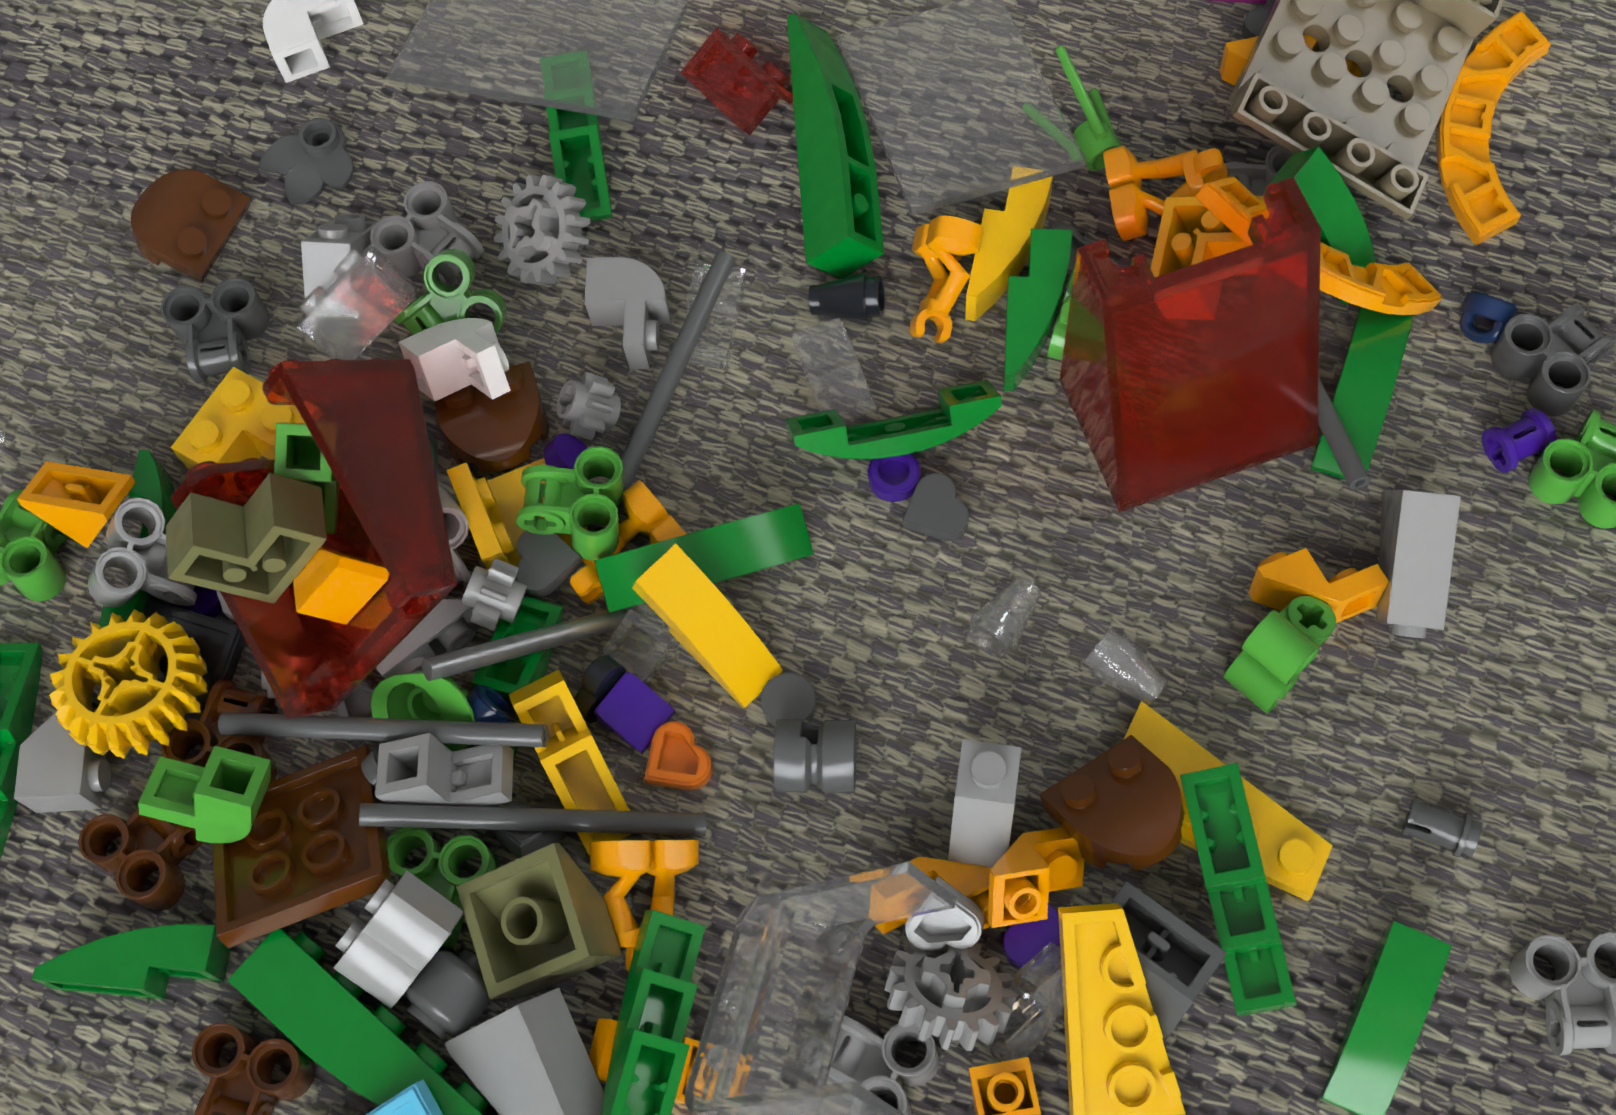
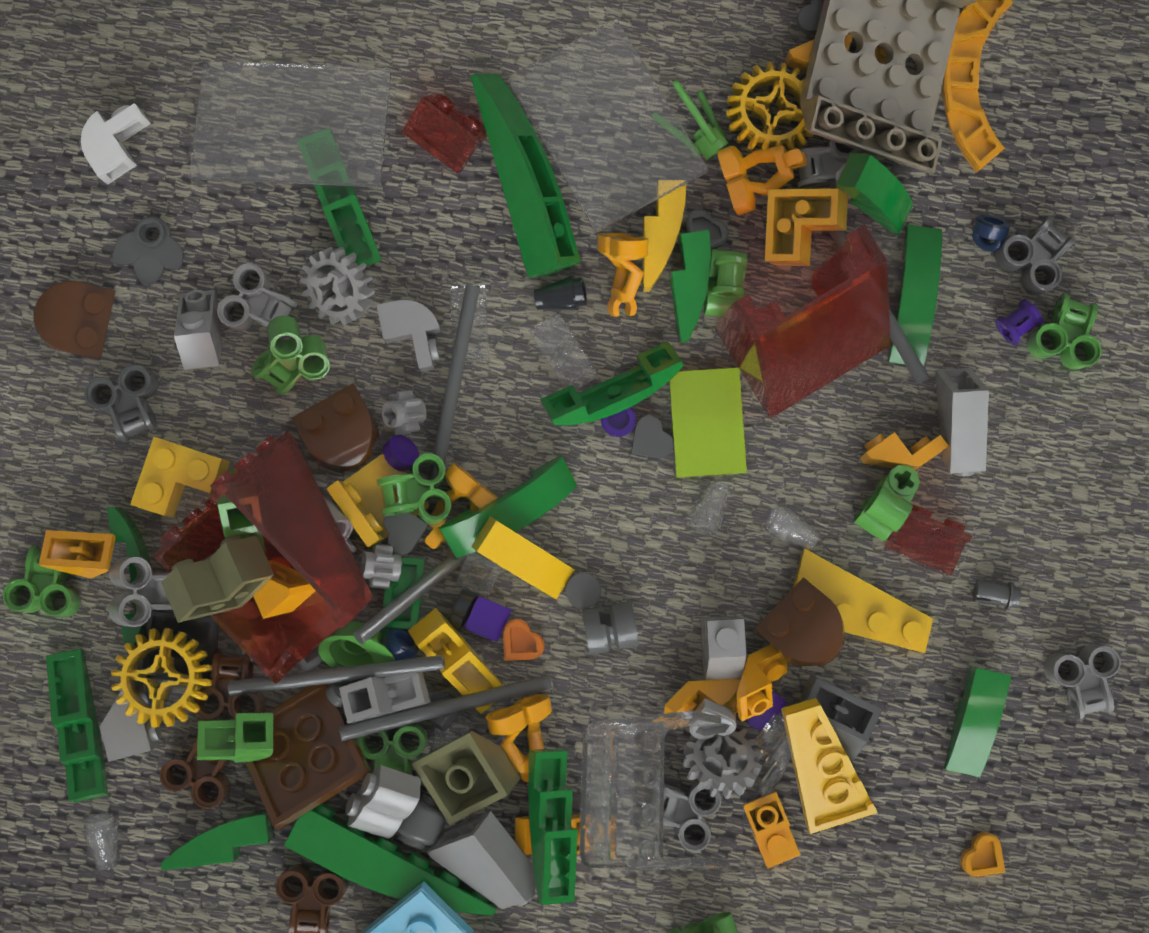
camera: 25 degrees left, 20 degrees up
clear brick [298,244,417,369] -> none
white brick [398,318,511,402] -> none
green slope [1180,763,1297,1017] -> none
light orange tile [1195,176,1443,315] -> none
none -> lime tile [669,367,747,478]
none -> yellow gear [726,61,814,152]
none -> clear red bracket [884,505,973,576]

